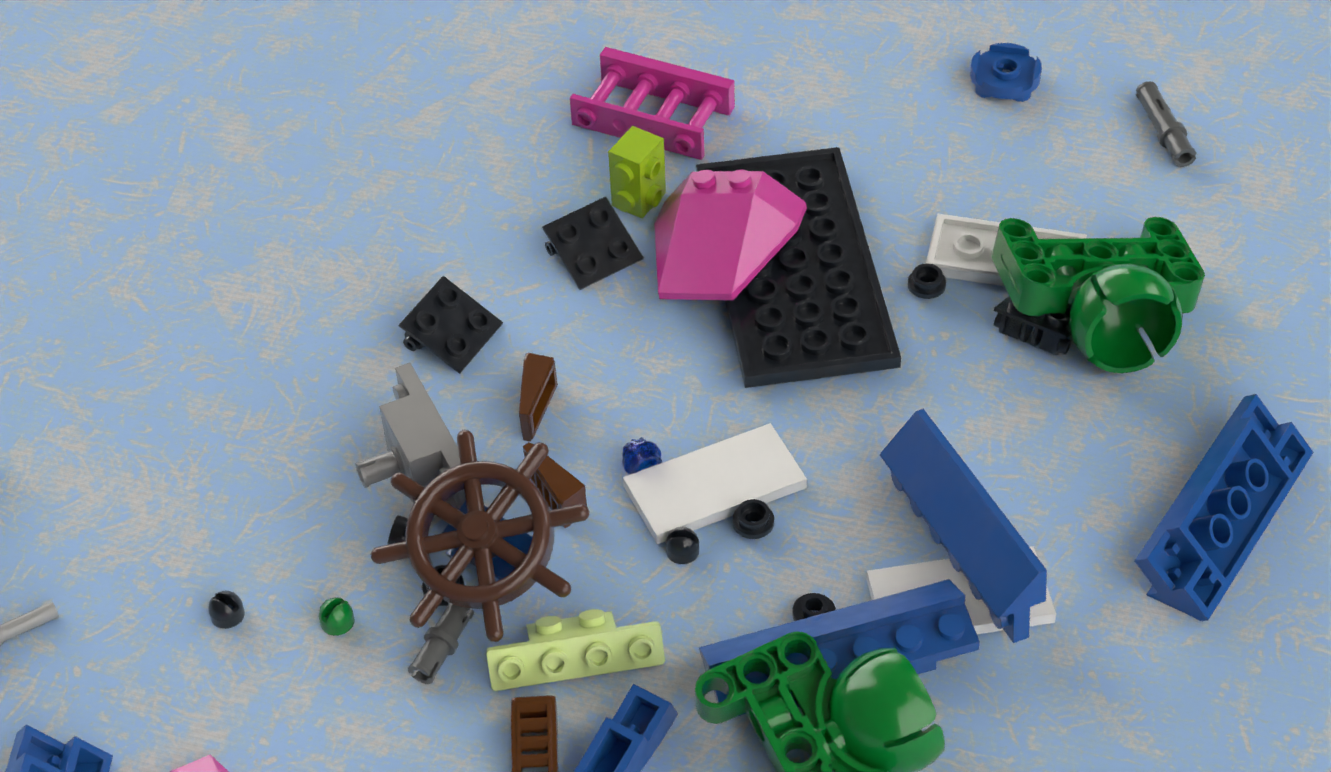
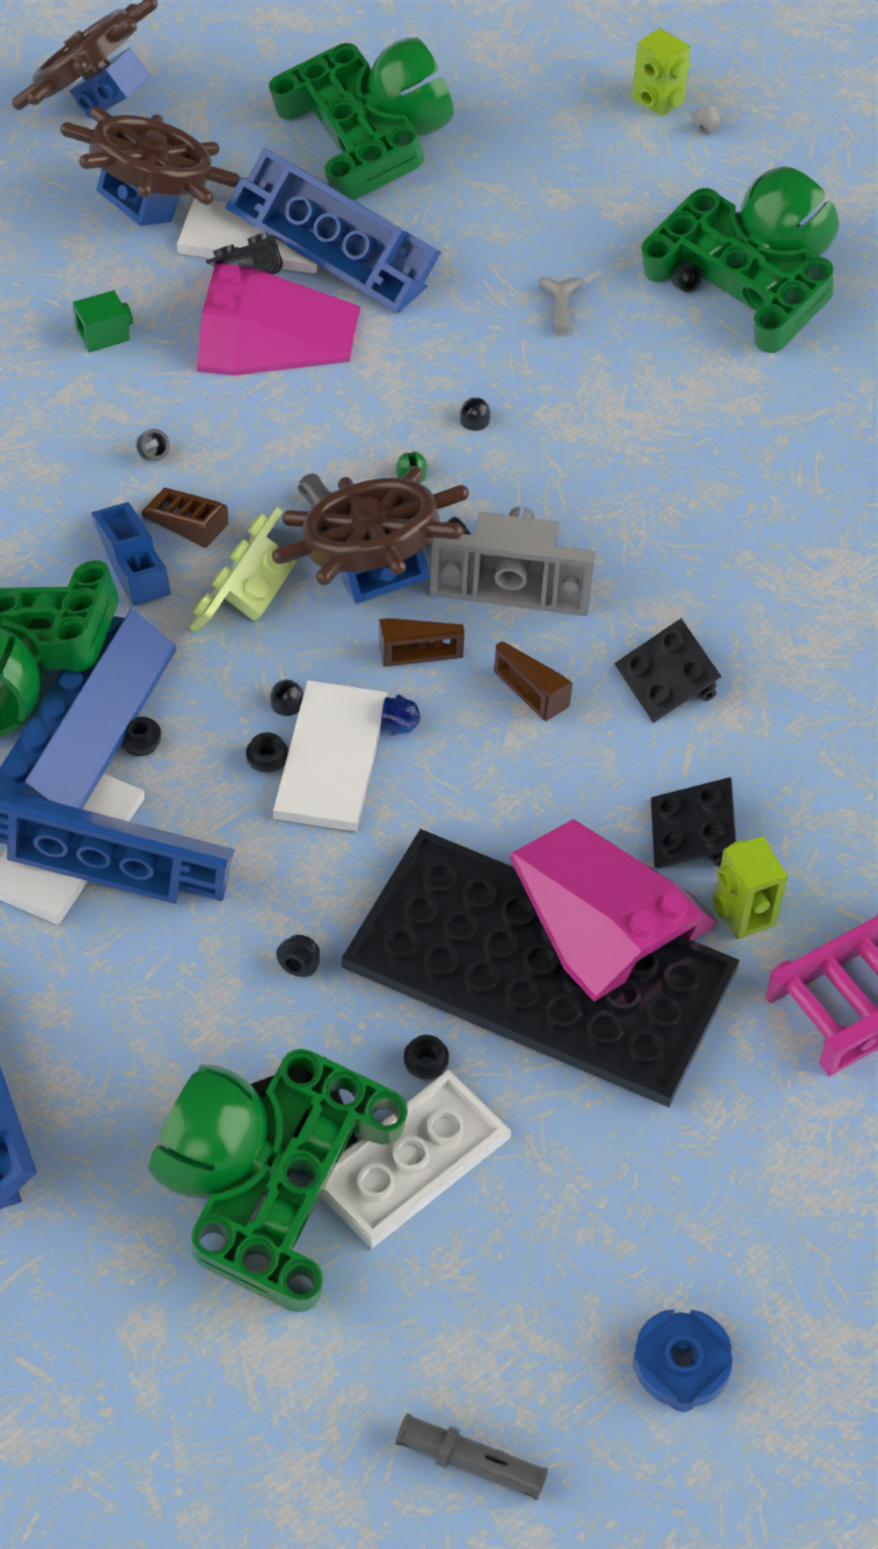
camera: 120 degrees right, 5 degrees up
none -> black plate [276,935,320,977]

